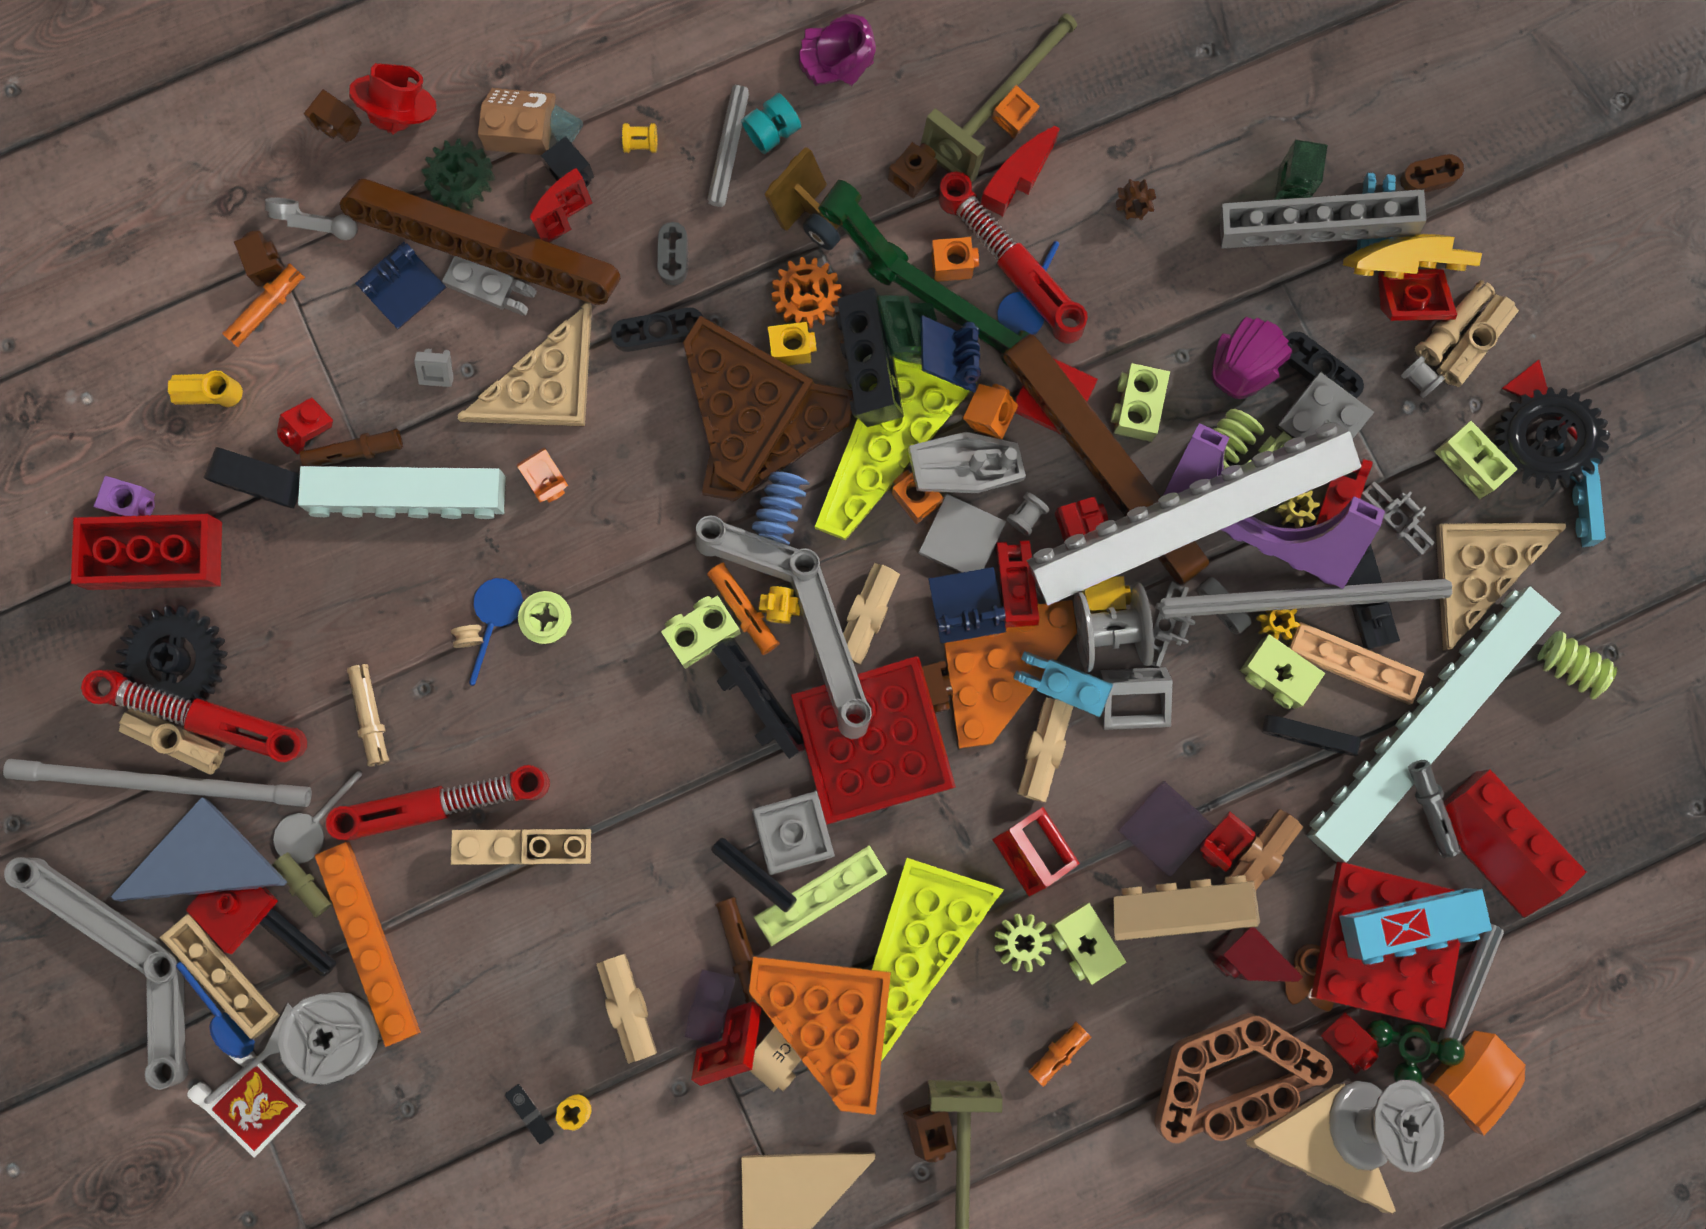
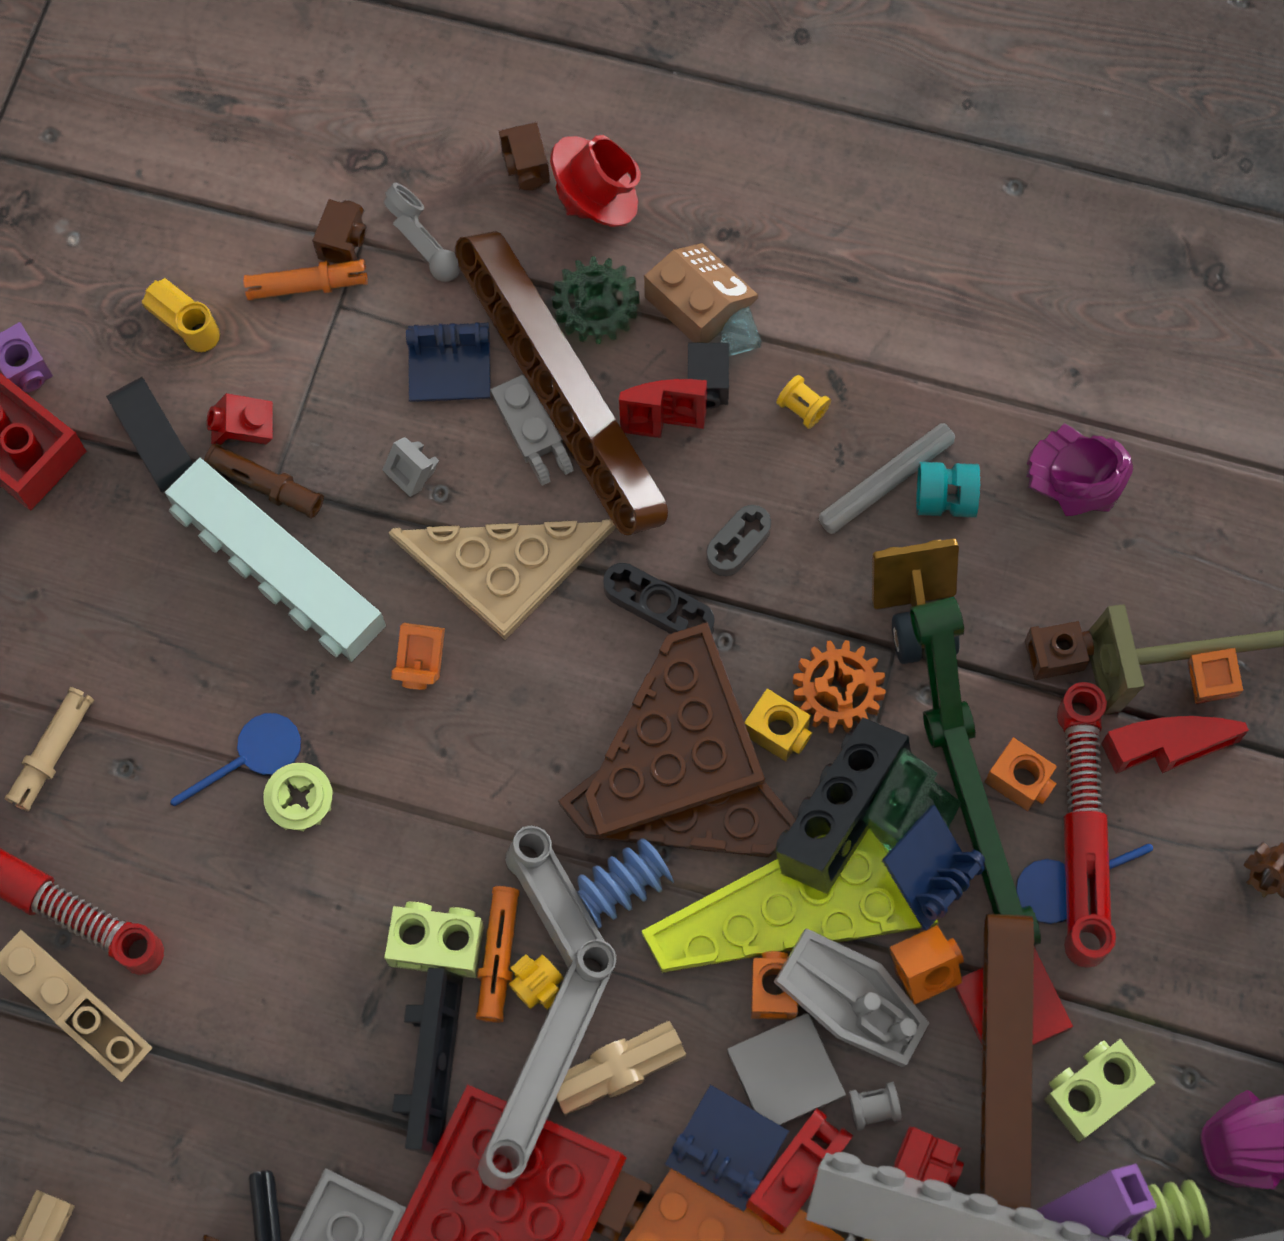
camera: 45 degrees right, 10 degrees down
tan bush [451,625,483,648] -> none

